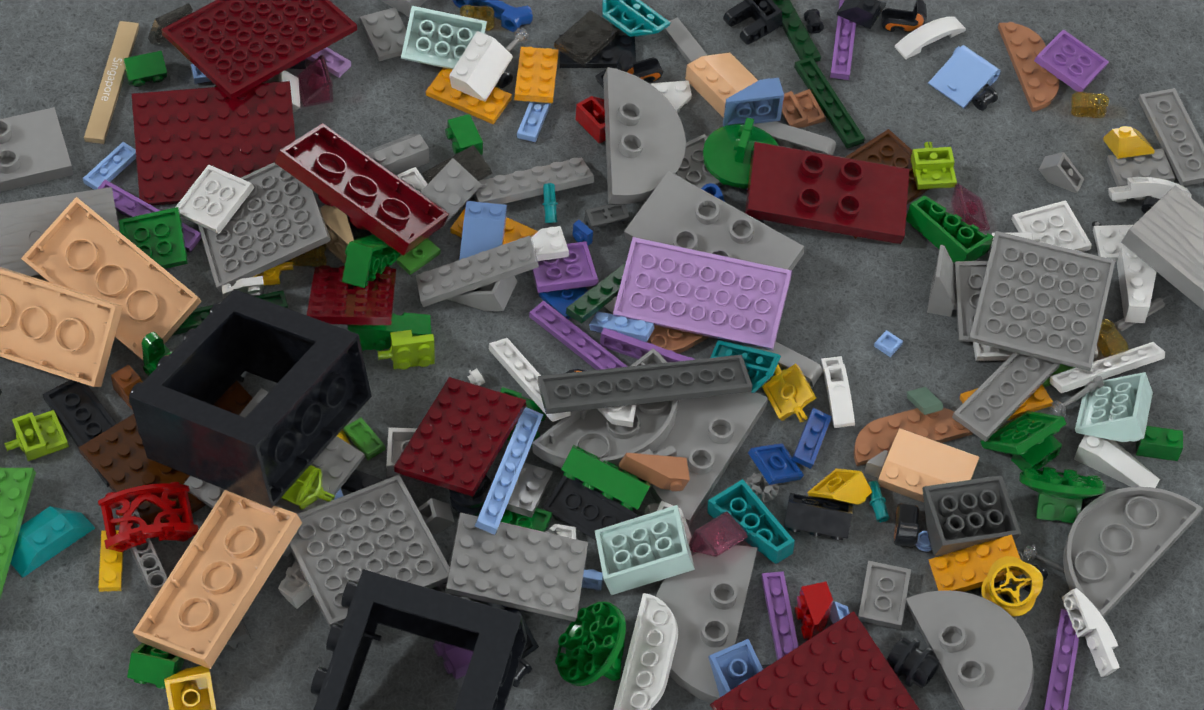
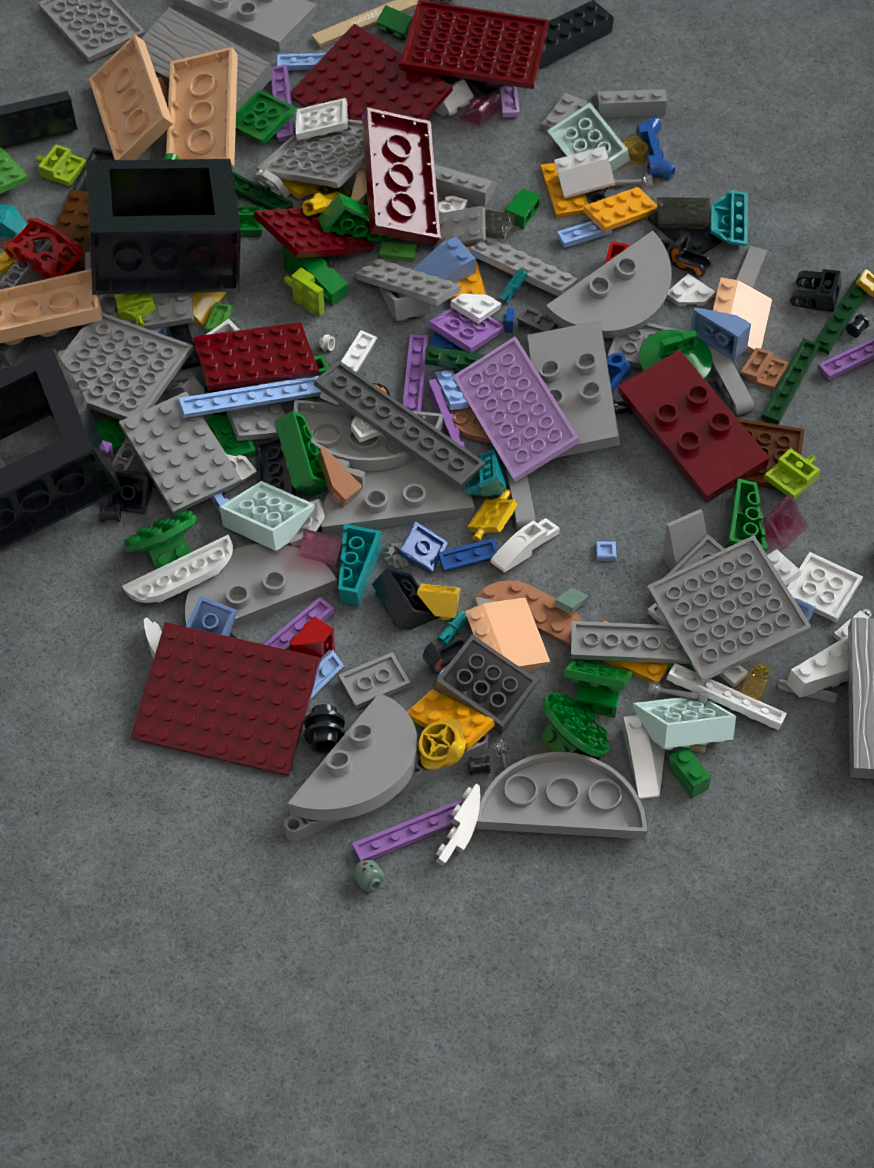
camera: 55 degrees right, 0 degrees up
none -> yellow piece [302,192,339,216]

